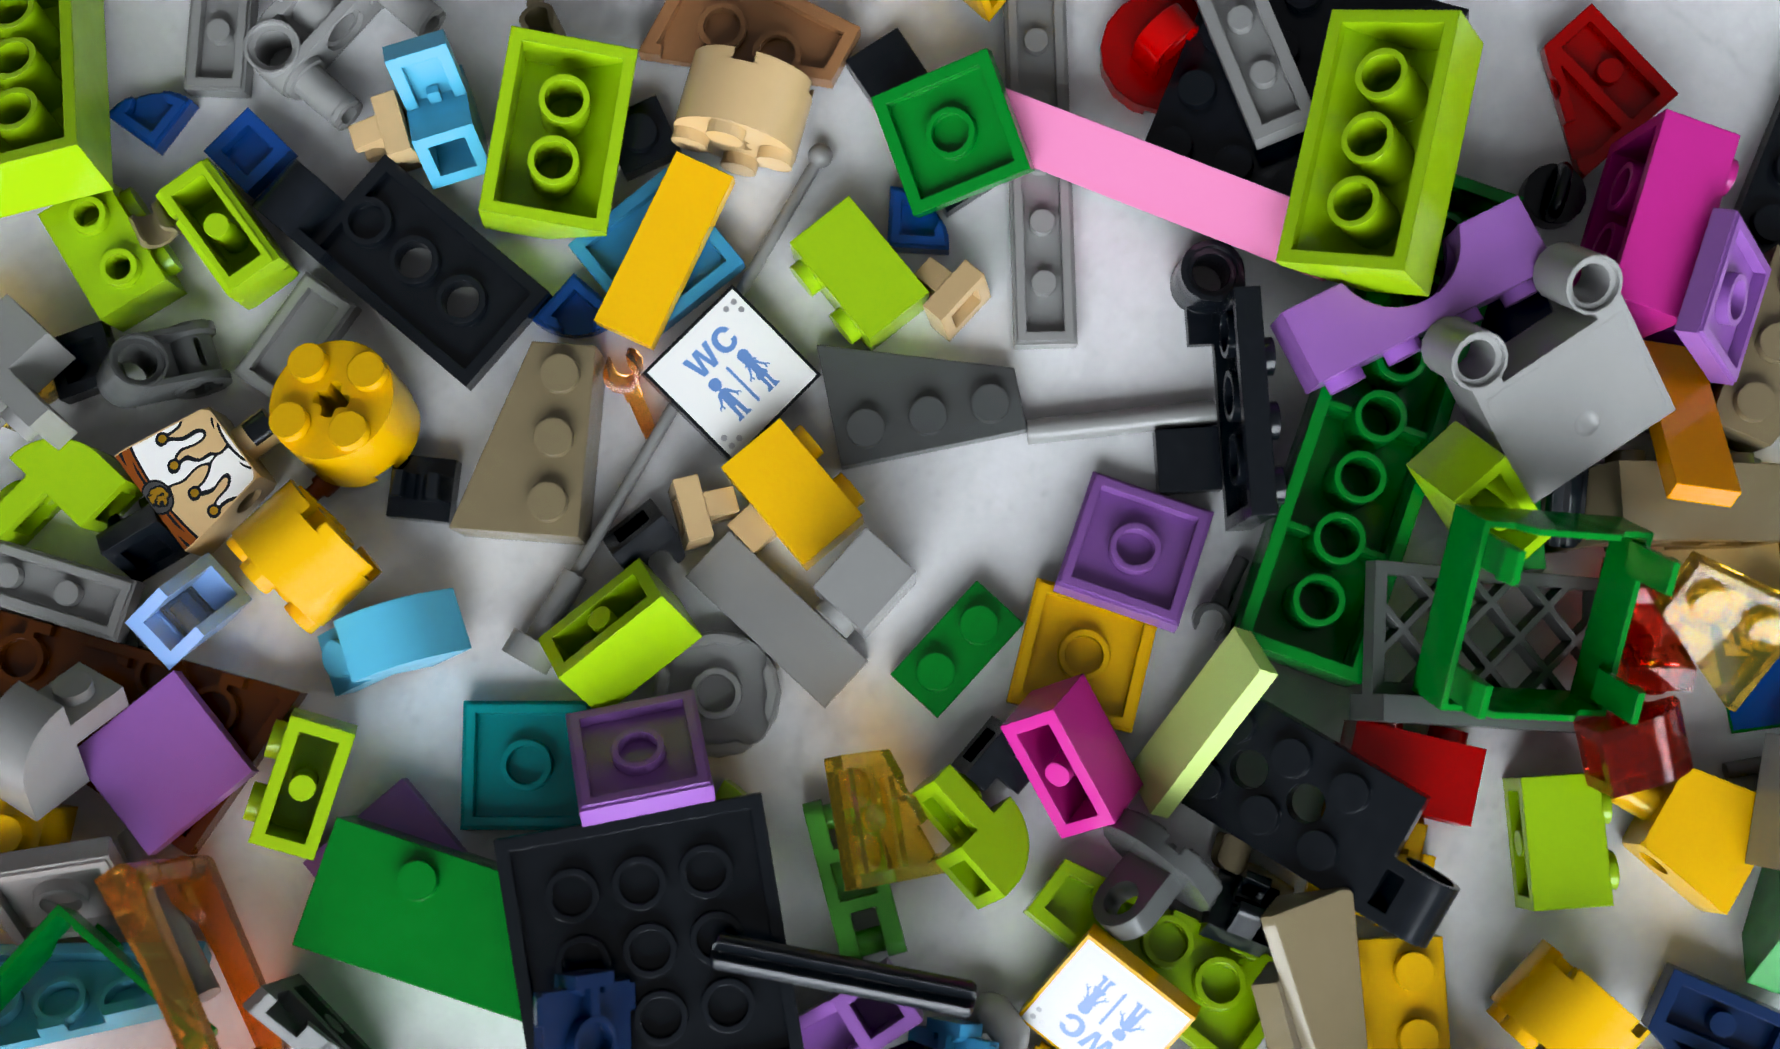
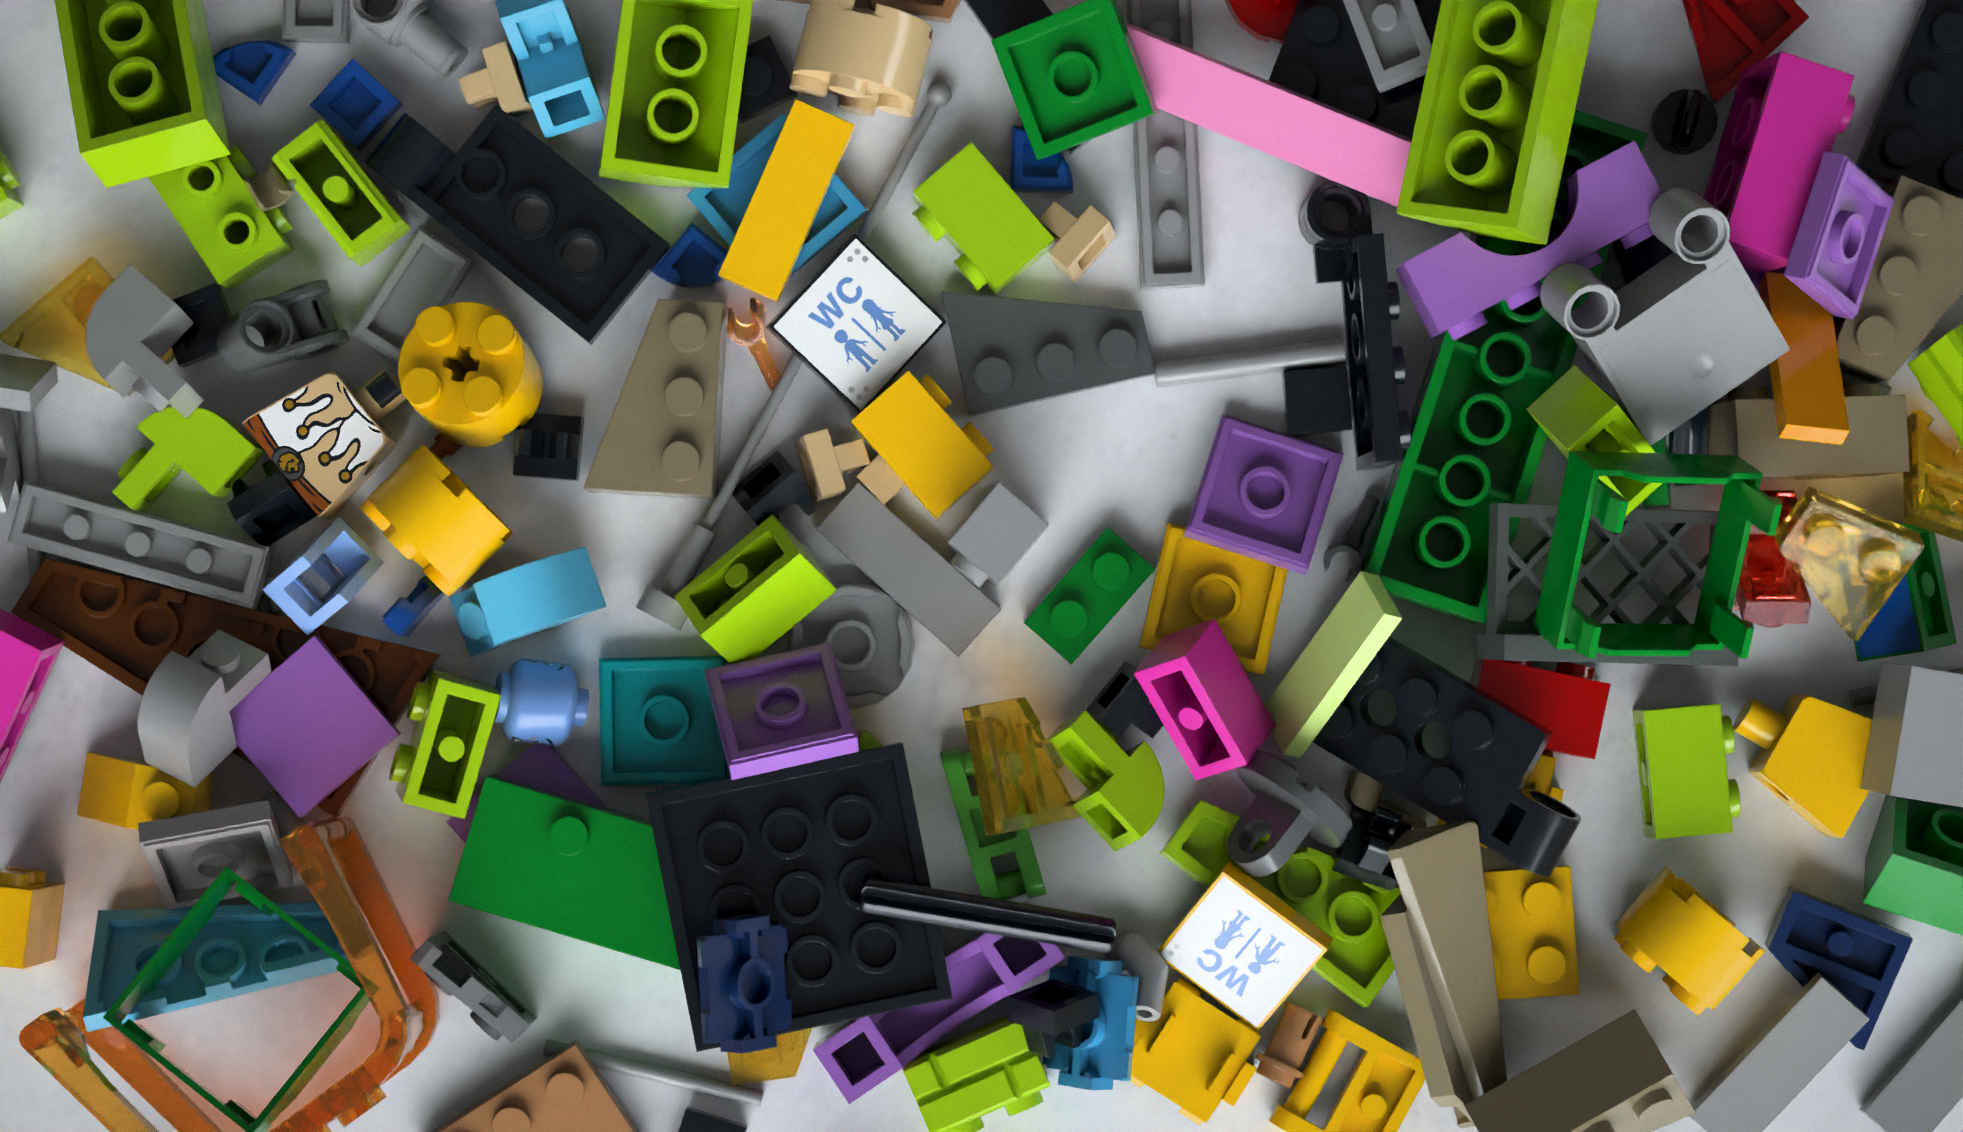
camera: 10 degrees left, 5 degrees up
clear red brick [1573,695,1694,798] -> none
none -> blue tile [382,576,445,637]
none -> medium blue head [494,658,589,746]

